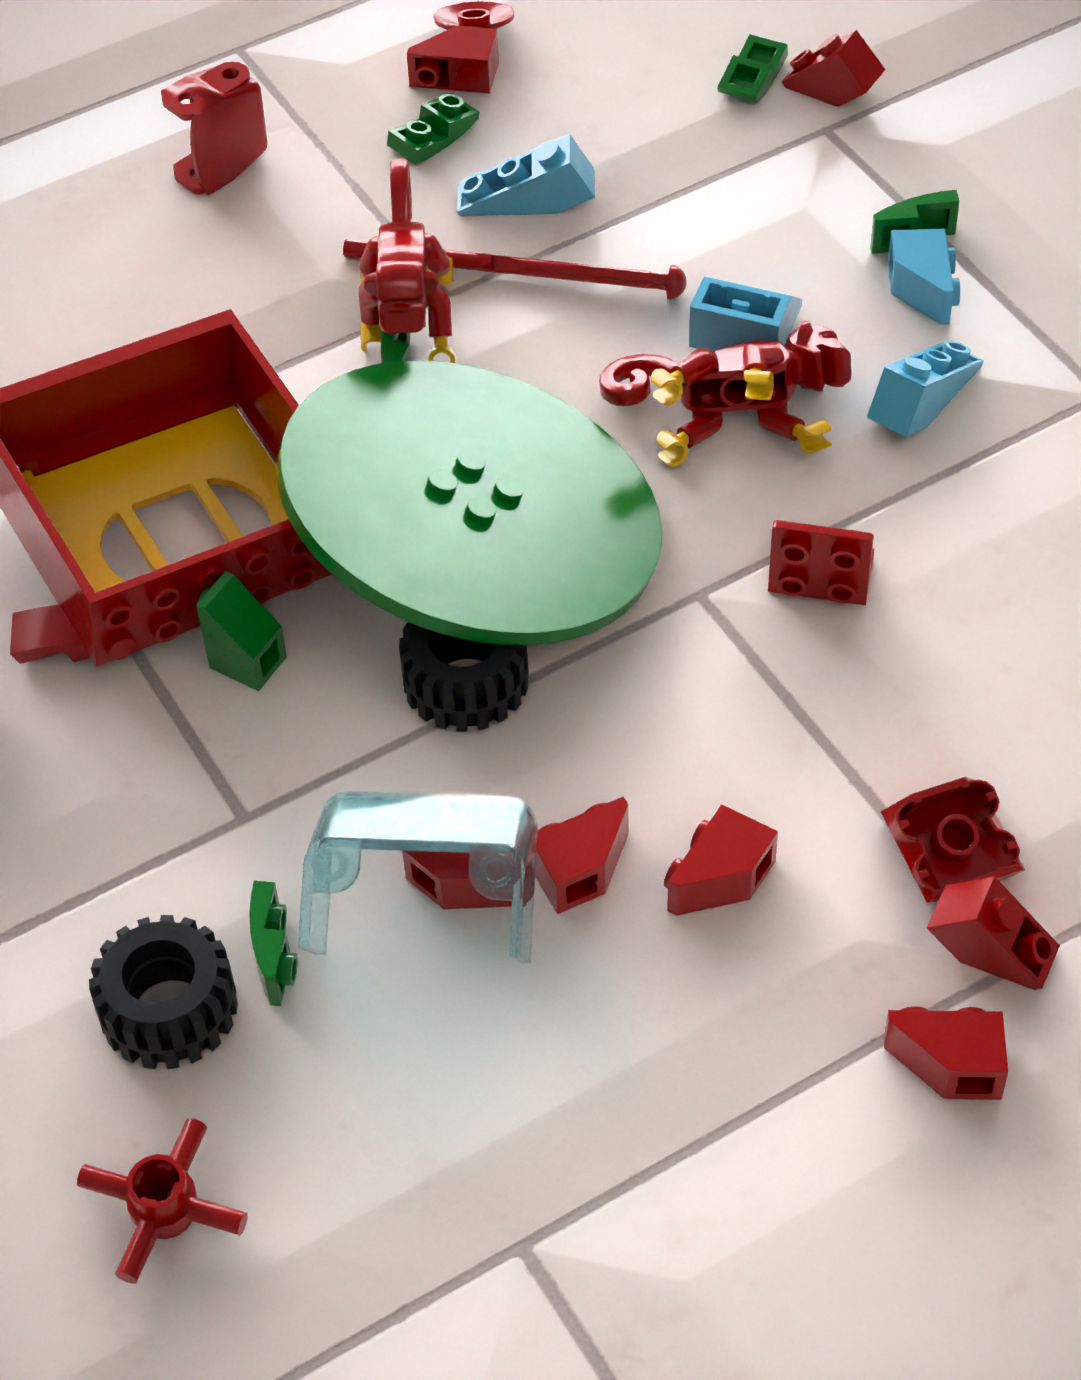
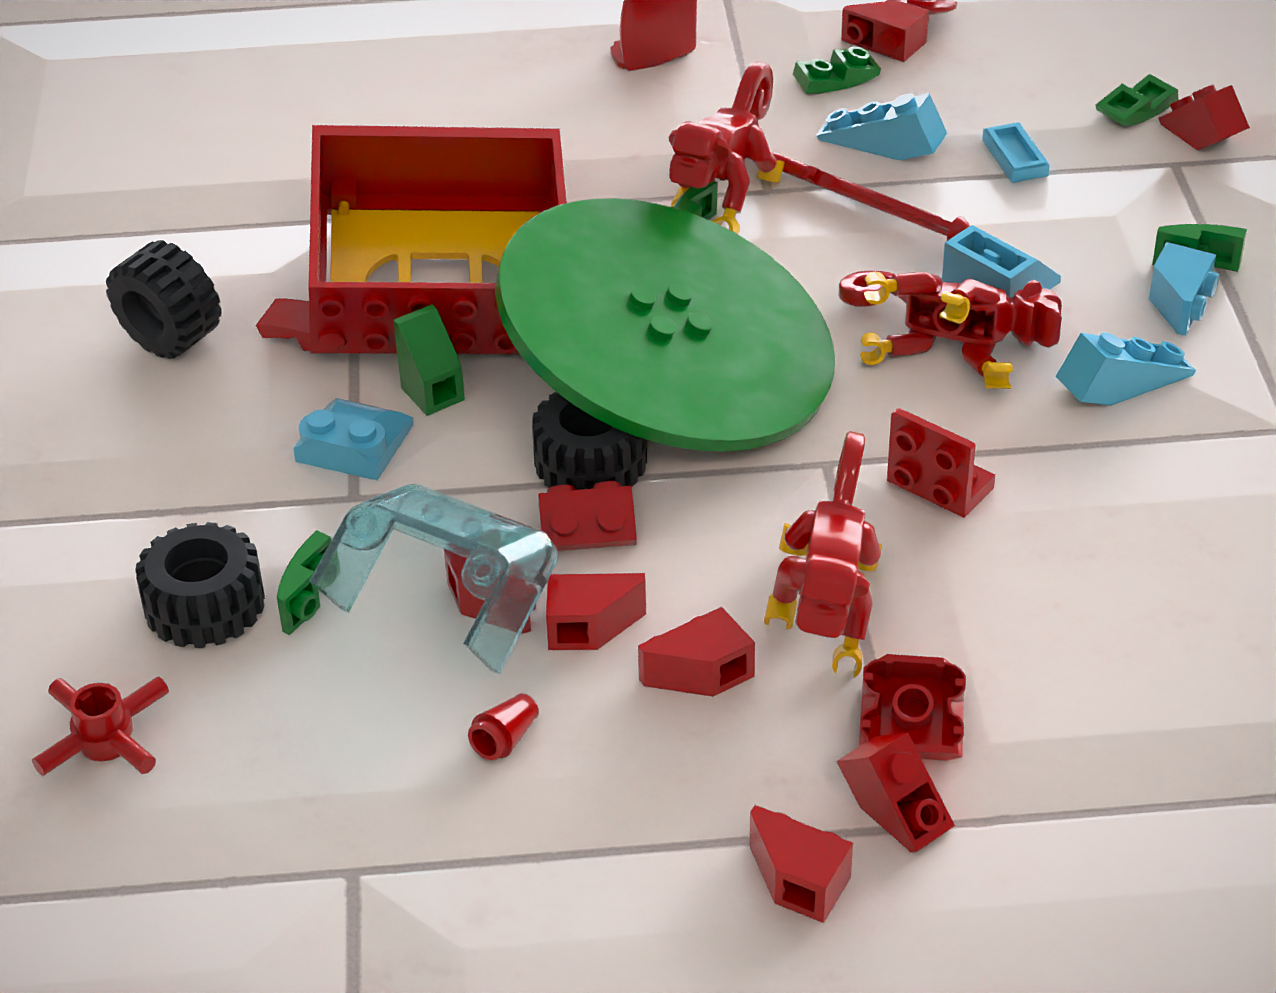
camera: 25 degrees right, 10 degrees down
none -> medium azure slope [293,398,414,481]
none -> red cone [468,693,539,760]
none -> red bracket [538,481,637,552]
none -> red animal [764,431,882,678]
none -> medium azure tile [982,122,1050,183]

